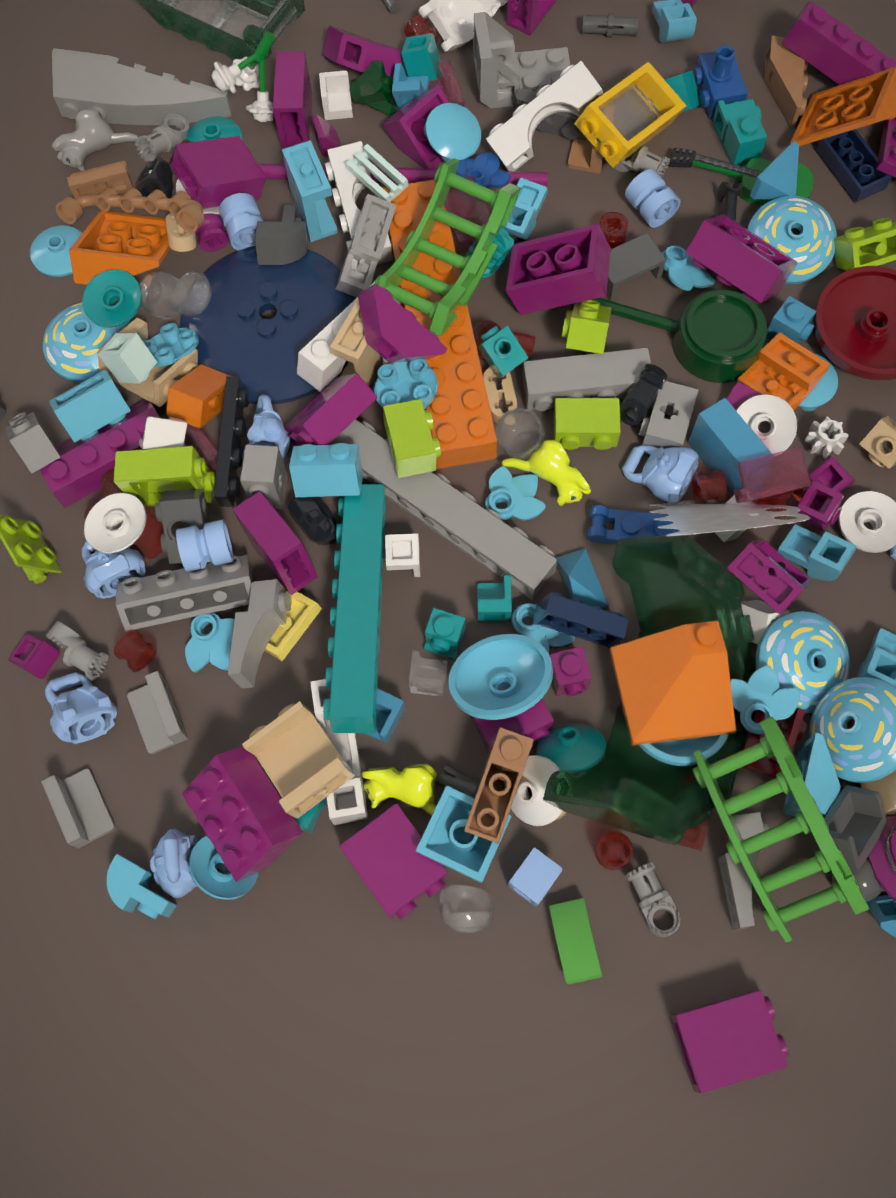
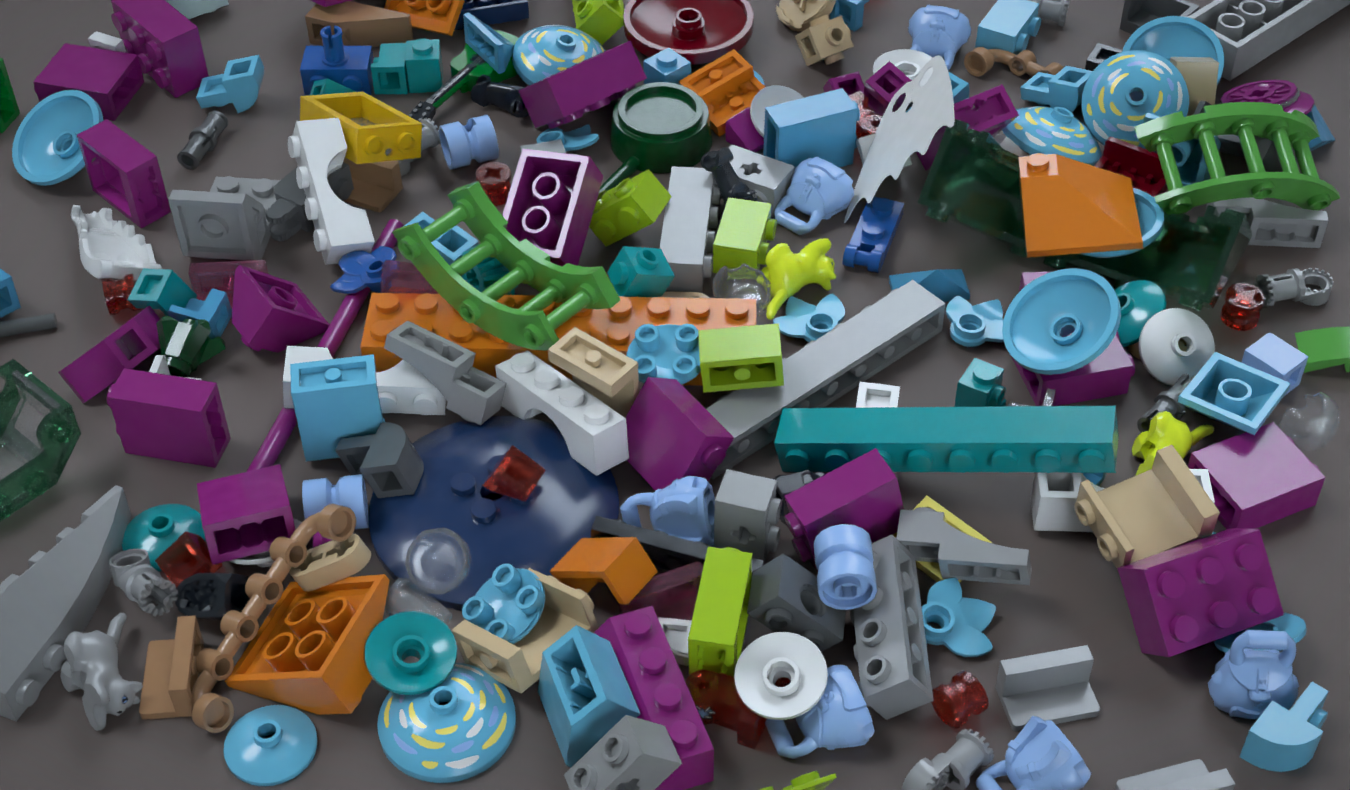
camera: 80 degrees left, 25 degrees down
light aqua brick [98,333,157,384] -> none
white panel [139,416,187,449] -> none
white plant [211,31,276,122] -> none
medium azure brick [289,443,363,497] -> none
magenta slope [312,115,342,157] -> none
light aqua tile [345,144,409,202] -> none
magenta slope [358,284,447,363] -> none
medium azure dish [424,103,481,162] -> none
medium nougat slope [464,727,534,844] -> none
teal panel [477,575,512,622] -> none
dark blue piece [532,592,629,648] -> none
clear red wheel [692,470,727,504] -> none
medium azure plate [731,665,800,734] -> none
clear pink panel [734,447,811,503] -> none
white gear [805,417,849,459] -> none
none -> clear red slope [482,445,546,502]

